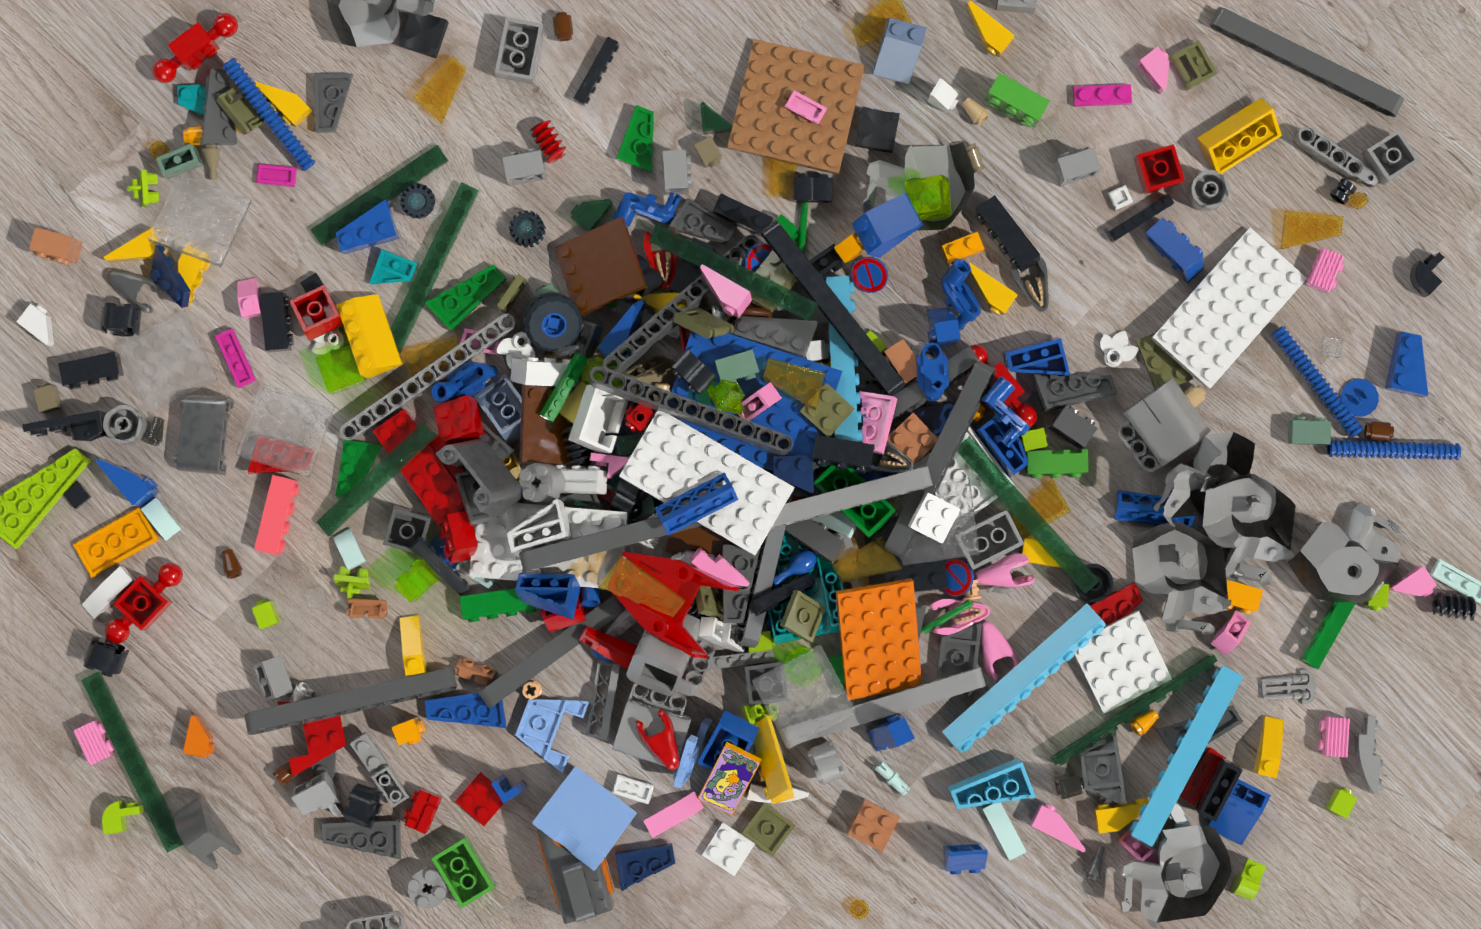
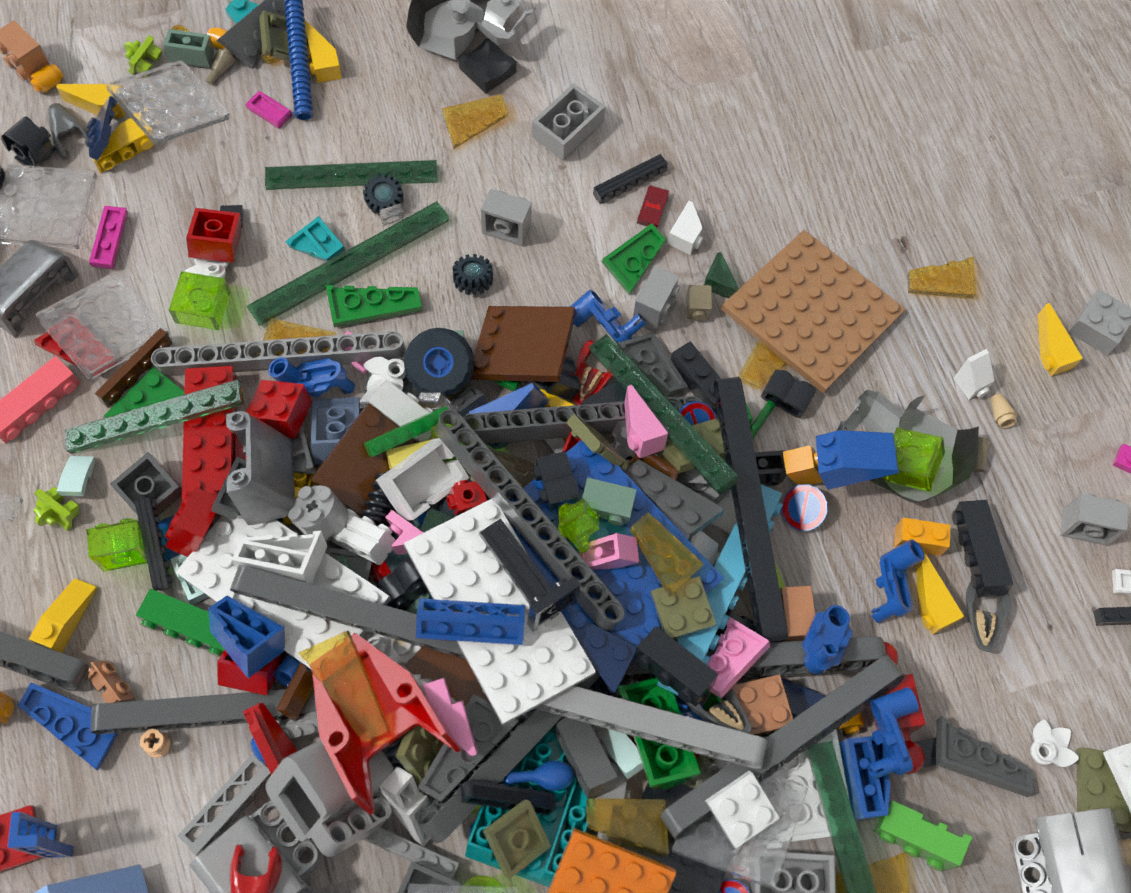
camera: 25 degrees right, 20 degrees down
bright pink slope [237,278,262,319] -> none
black brick [260,291,294,353] -> none
dark grey wing [314,74,353,133] -> none
blue wedge [336,199,399,254] -> none
yellow slope [337,294,403,379] -> none
nougat hinge [347,599,388,619] -> none
olive plate [497,274,528,314] -> none
light blue wing [515,699,590,773] -> none
red piece [530,120,566,164] -> none
reddish brown brick [552,12,574,42] -> none
clear green slope [571,199,613,232] -> none
lime brick [749,630,776,653] -> none
bright pink tile [784,90,827,125] -> none
black brick [855,107,900,153] -> none
slope [872,18,927,84] -> none
blue wedge [926,307,961,347] -> none
bright green brick [985,73,1050,128] -> none
blue wedge [1002,337,1070,375] -> none
lime brick [1019,428,1048,452] -> none
dark grey brick [1048,406,1098,449] -> none
none -> light orange brick [30,64,64,94]
none -> reddish brown plate [95,328,172,408]
none -> reddish brown tile [276,663,314,721]
none -> black bracket [479,519,581,632]
none -> dark red tile [637,185,669,229]
none -> white slope [667,201,703,255]

